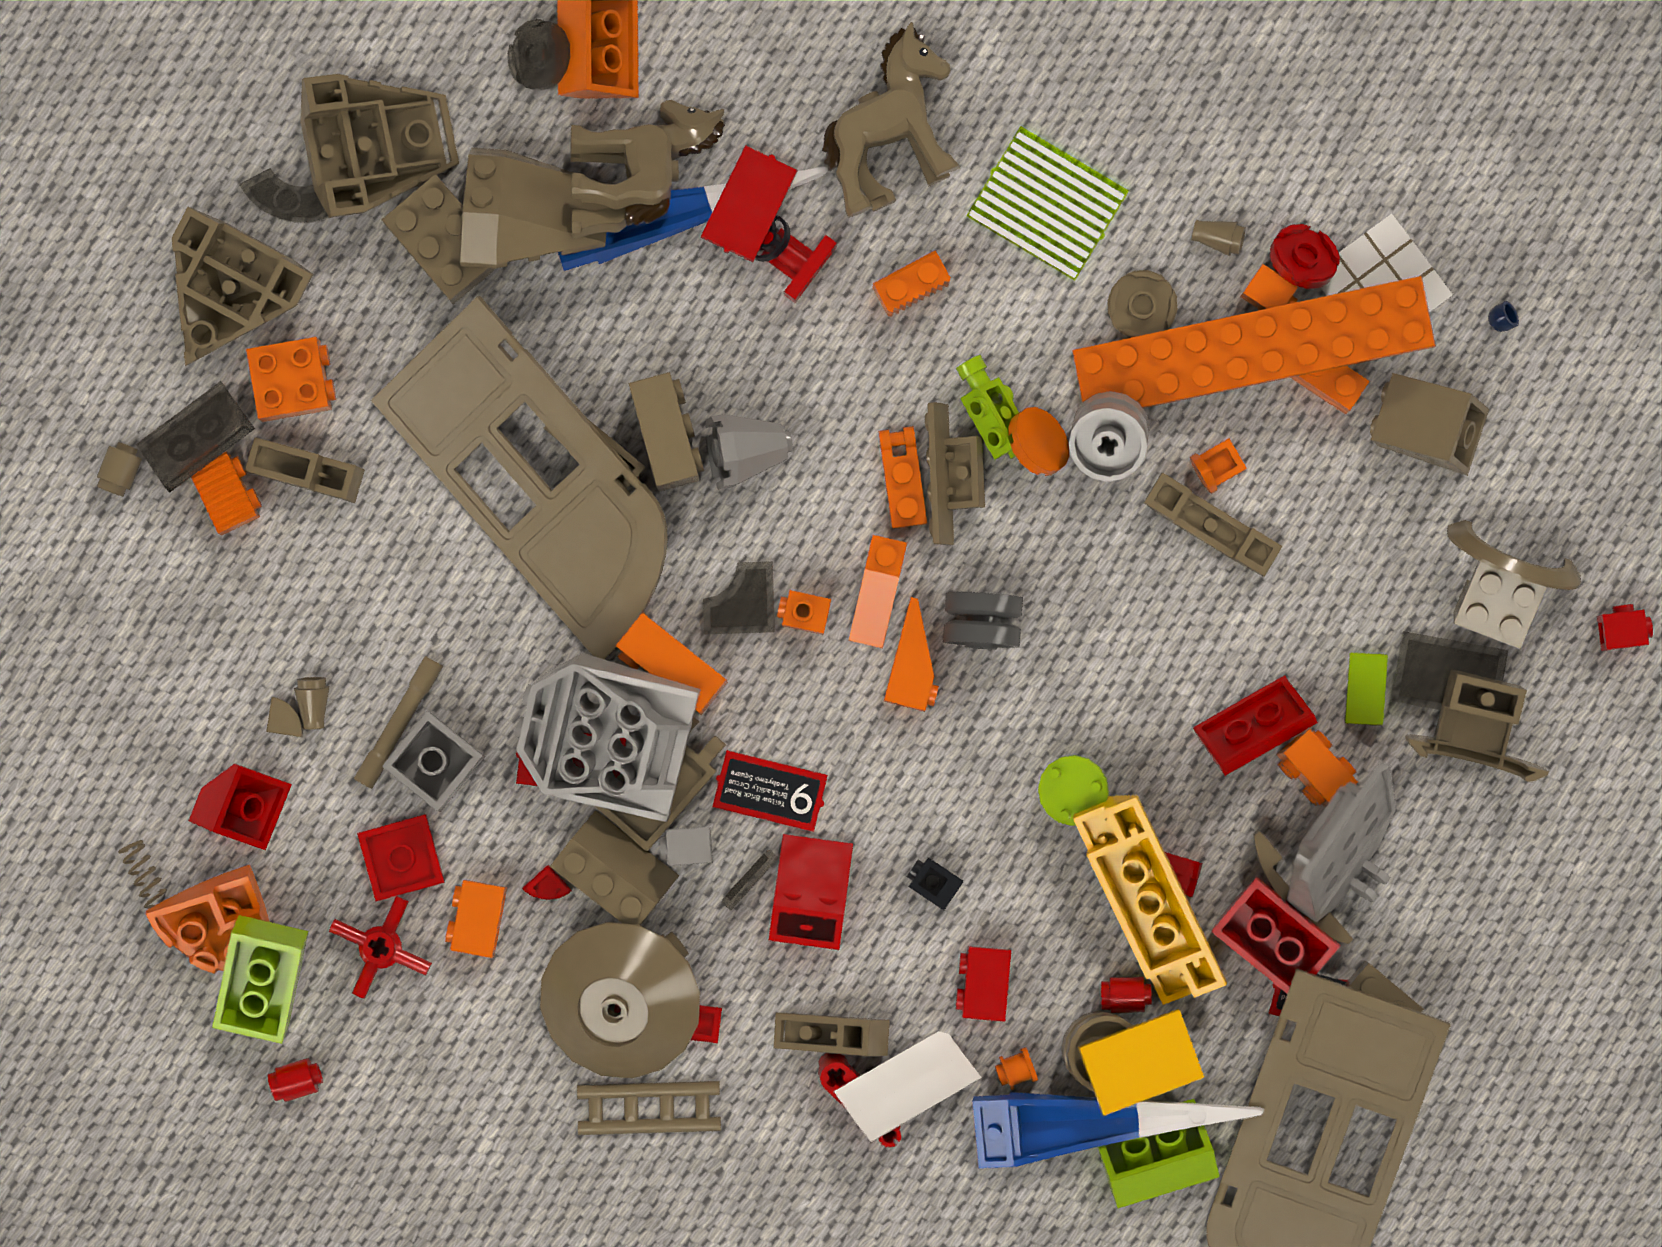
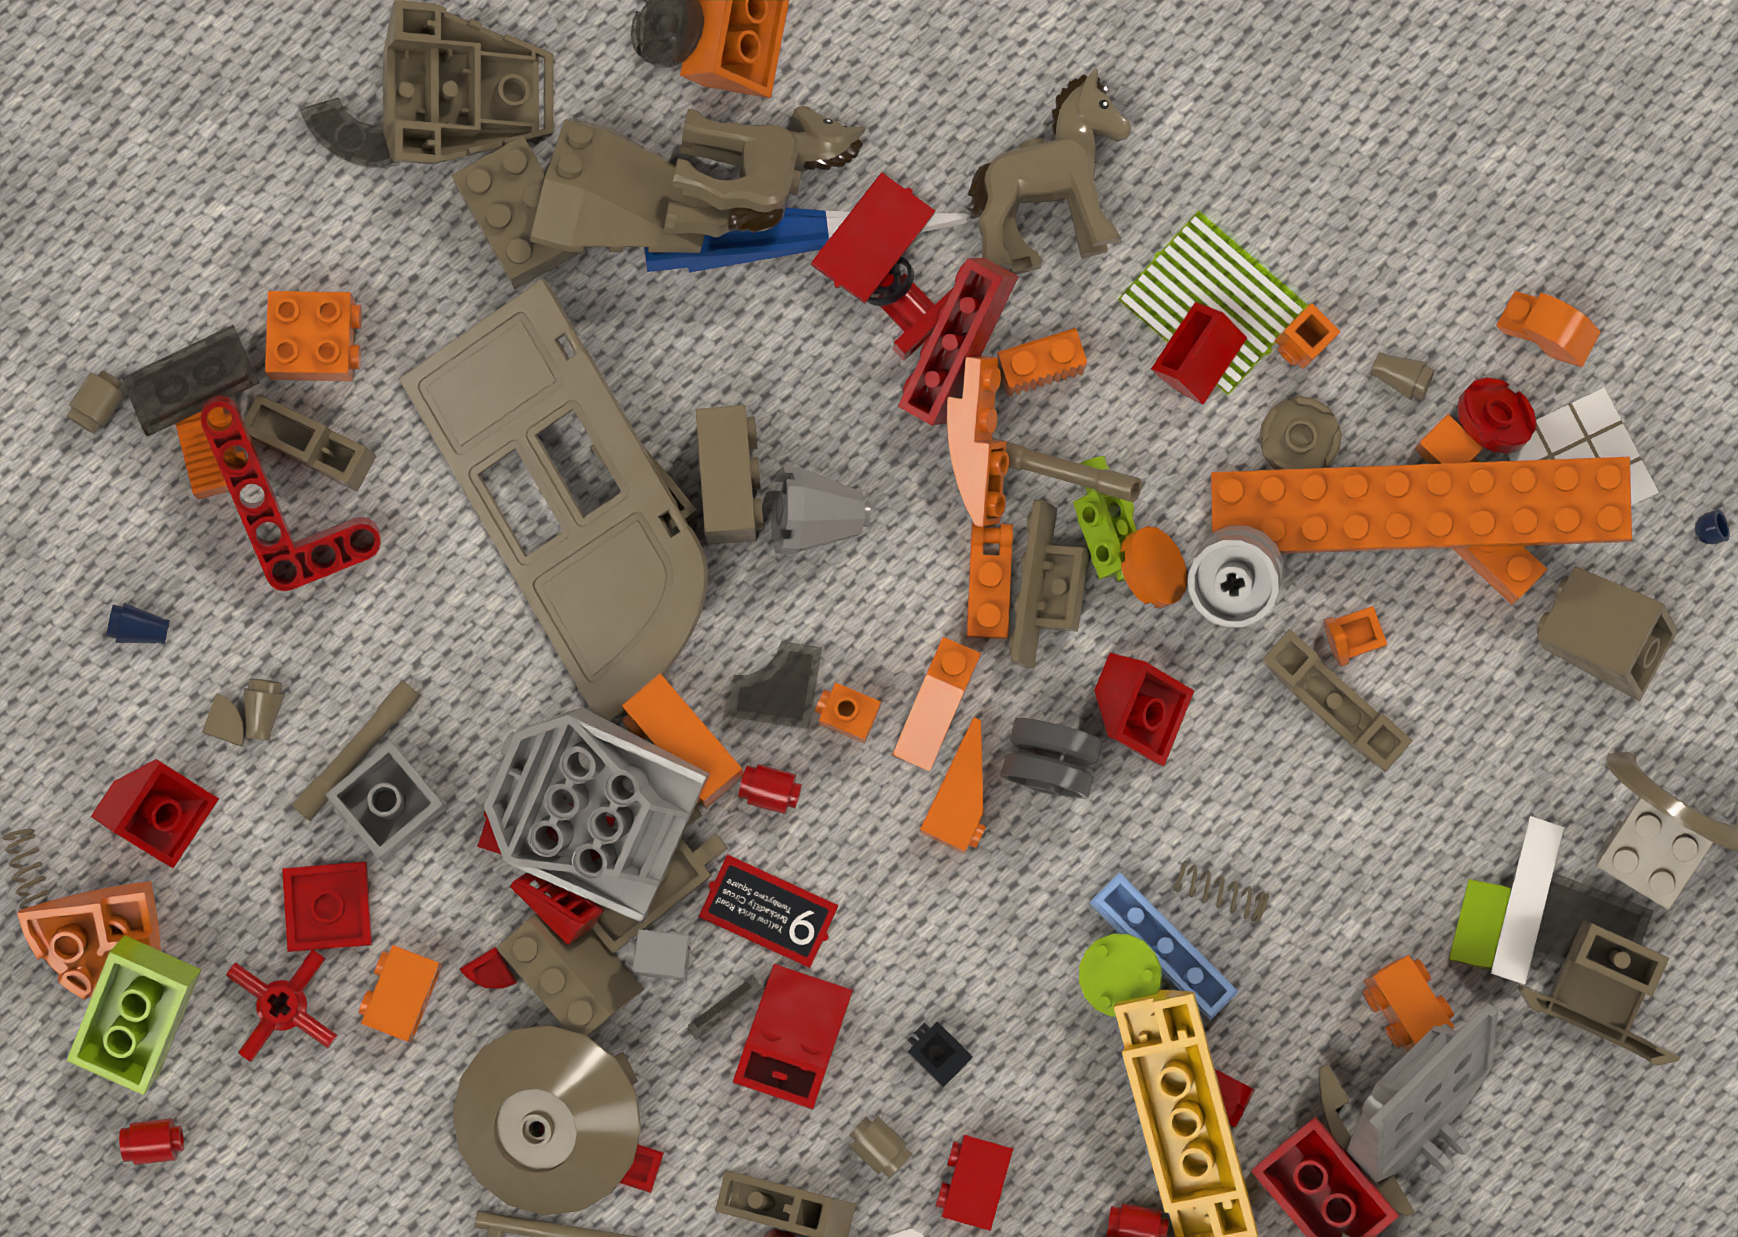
camera: 10 degrees right, 5 degrees down
dark tan wedge [171,207,314,366] -> none
red tile [1193,675,1318,776] -> none
none -> dark blue cone [106,602,170,644]
none -> red beam [200,396,381,592]
none -> red slope [509,872,605,945]
none -> red brick [738,764,802,814]
none -> dark tan brick [849,1116,912,1178]
none -> red brick [897,258,1019,426]
none -> slope [947,356,1009,526]
none -> dark tan piece [992,437,1142,502]
none -> light blue brick [1089,872,1238,1023]
none -> red slope [1094,652,1194,767]
none -> red brick [1151,302,1247,405]
none -> dark tan piece [1173,861,1269,923]
none -> orange brick [1274,303,1341,369]
none -> white sticker [1491,816,1564,984]
none -> orange brick [1496,291,1601,367]

